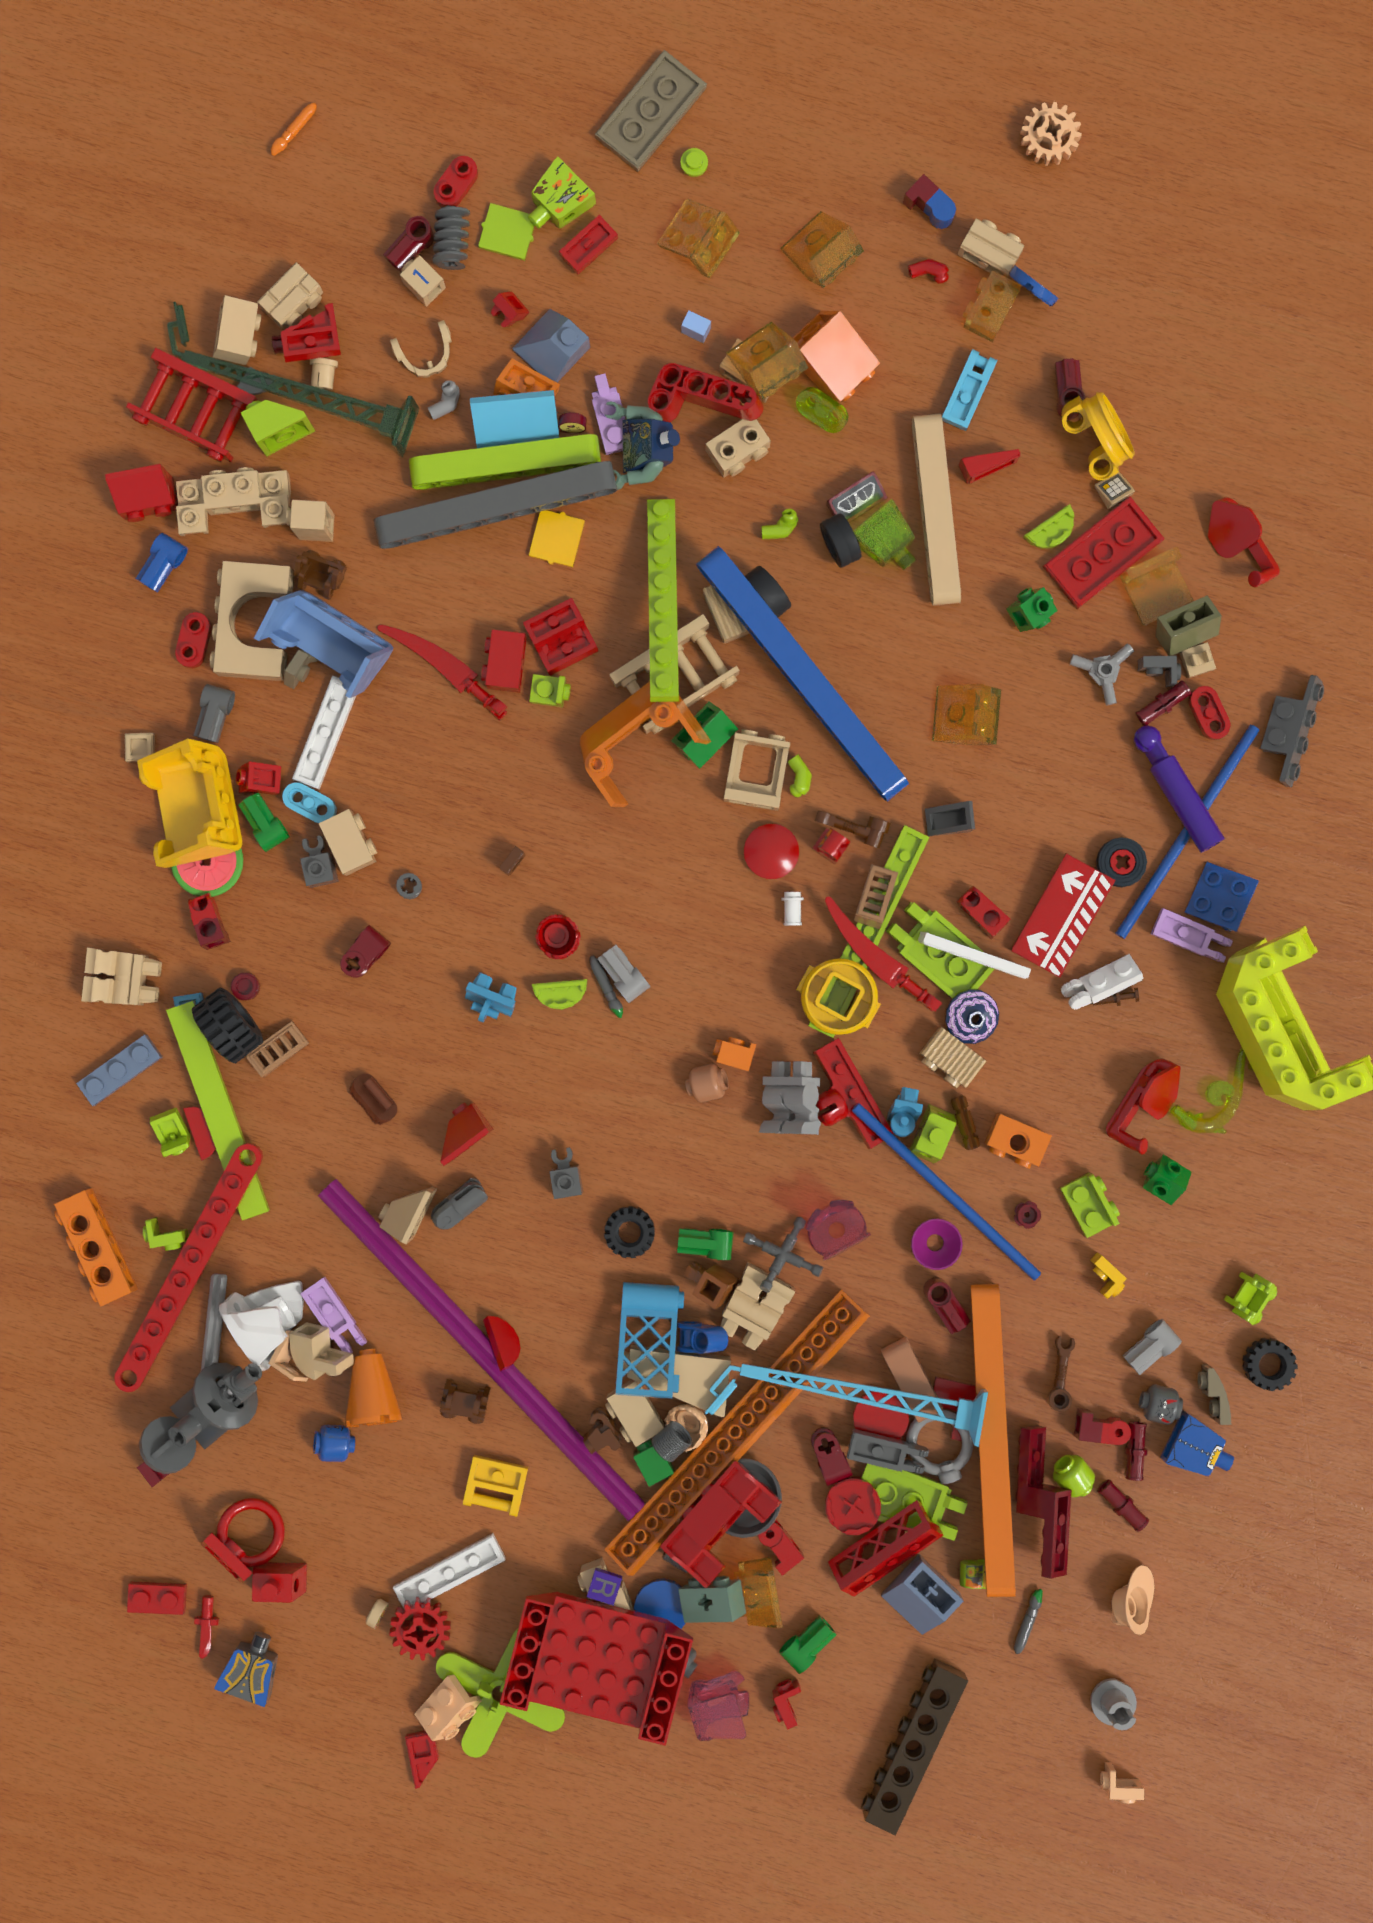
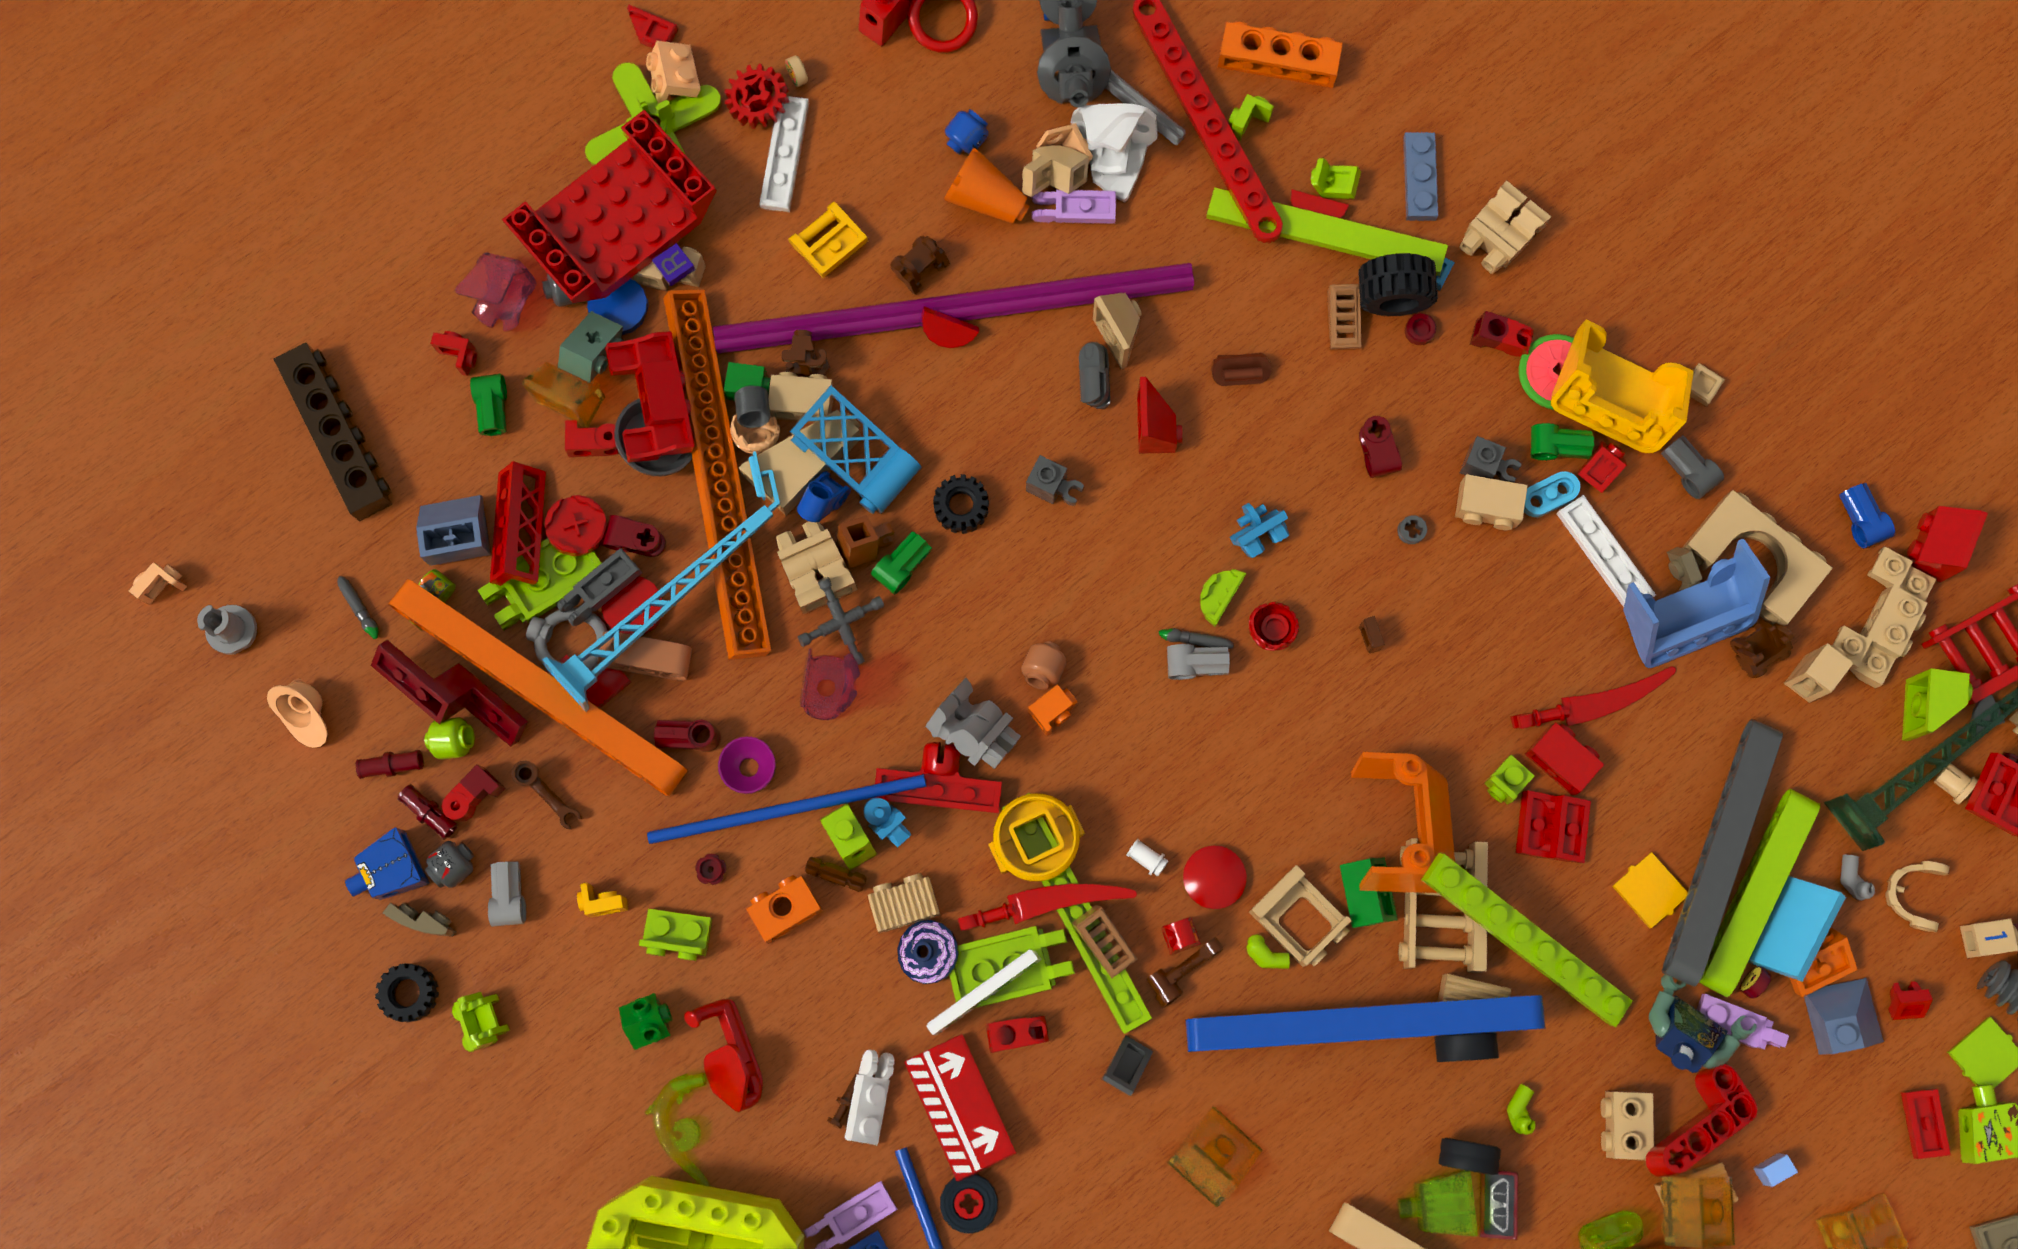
camera: 130 degrees right, 10 degrees down
red plate [175,612,212,668] -> none

